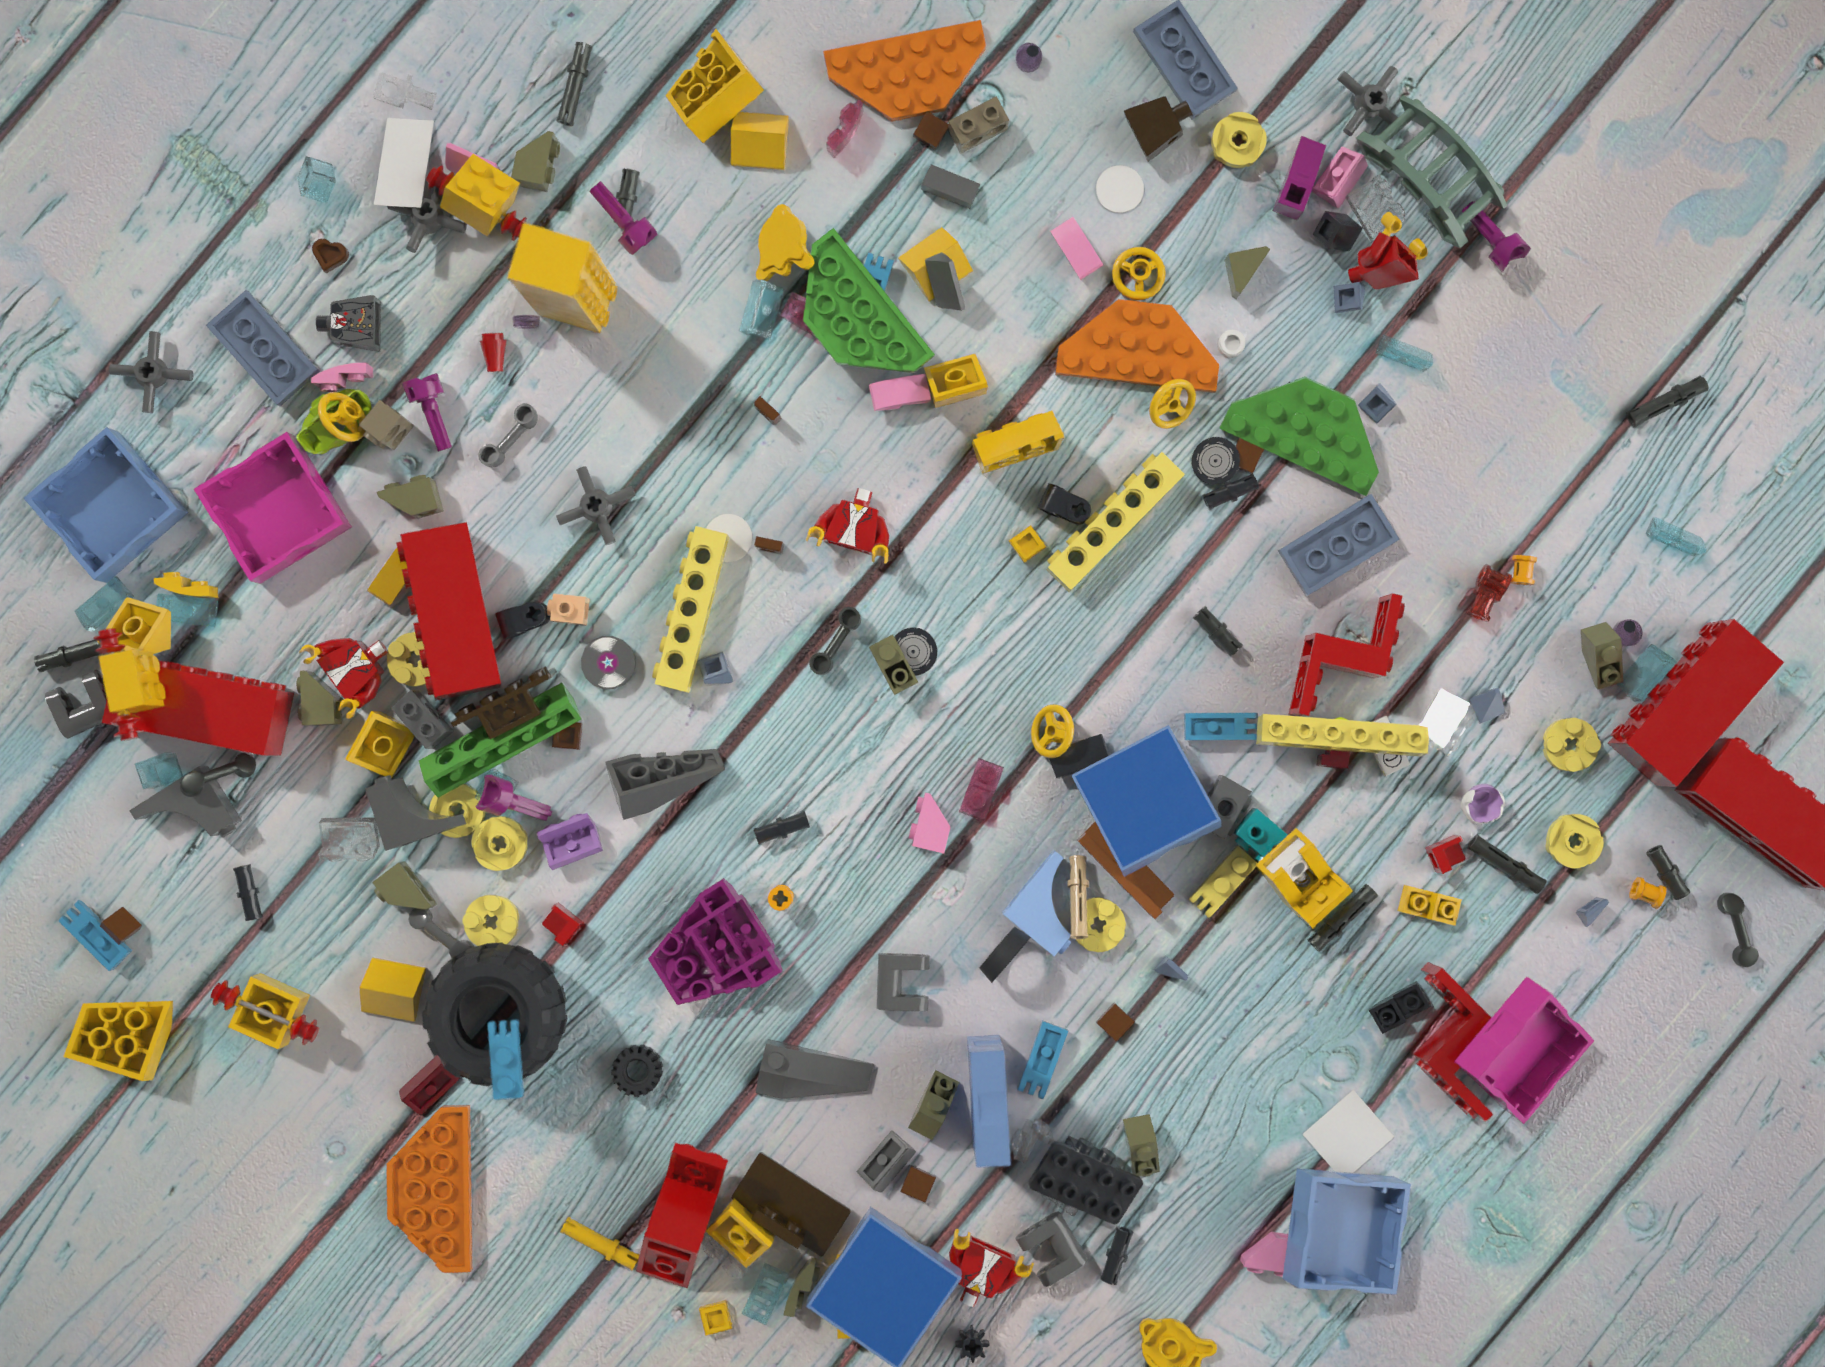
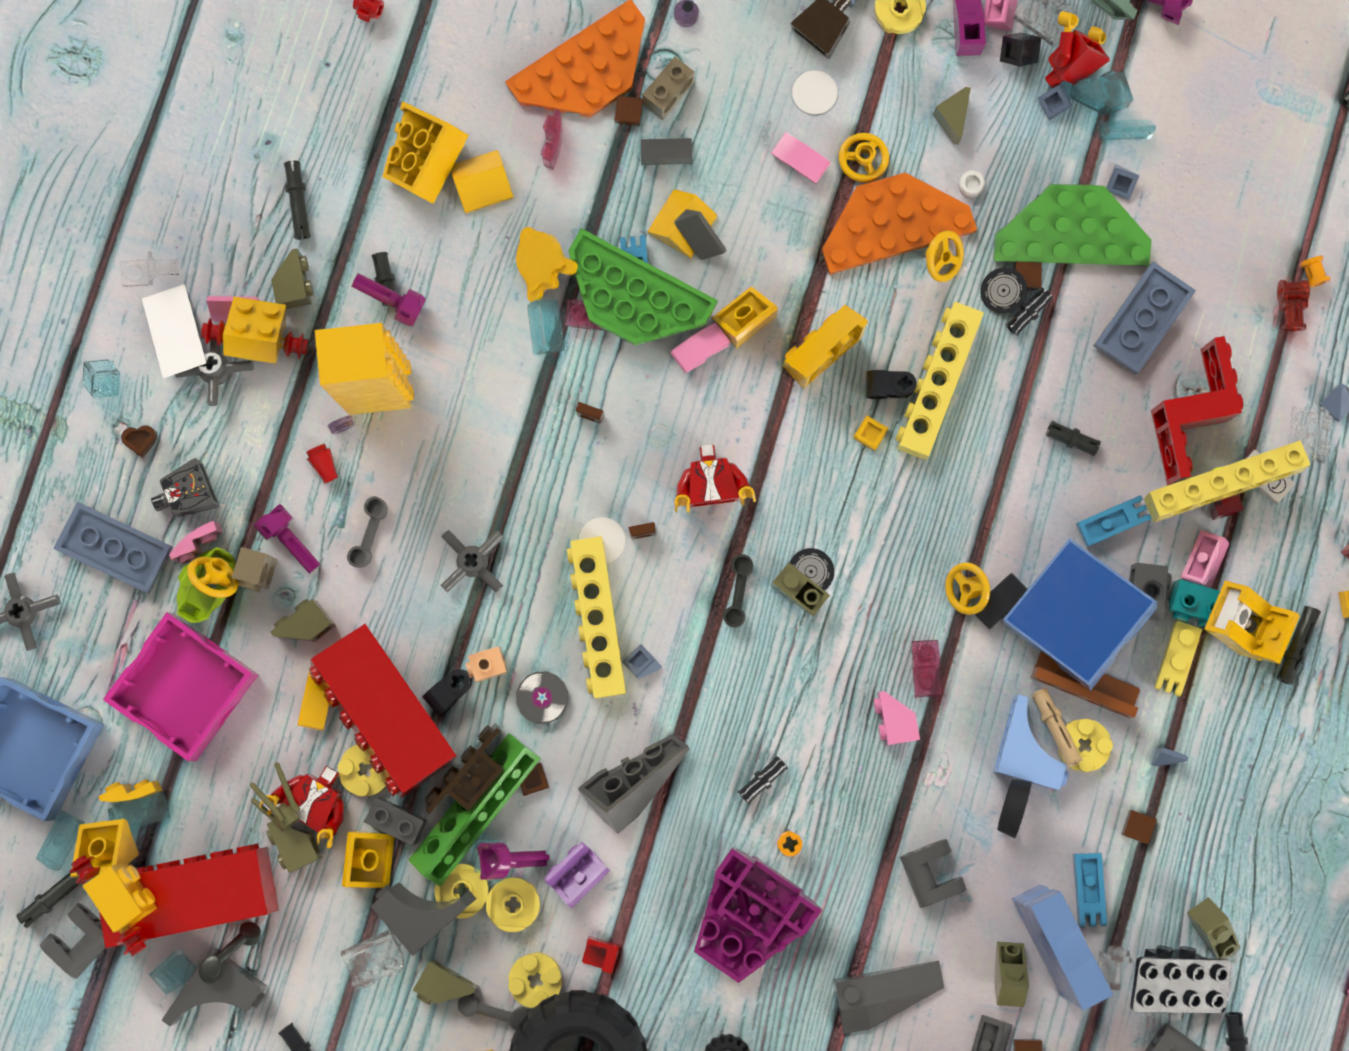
camera: 20 degrees left, 5 degrees down
none -> olive plant [250,762,301,832]
none -> clear light blue slope [1070,71,1133,115]
none -> bright pink slope [1181,530,1229,588]

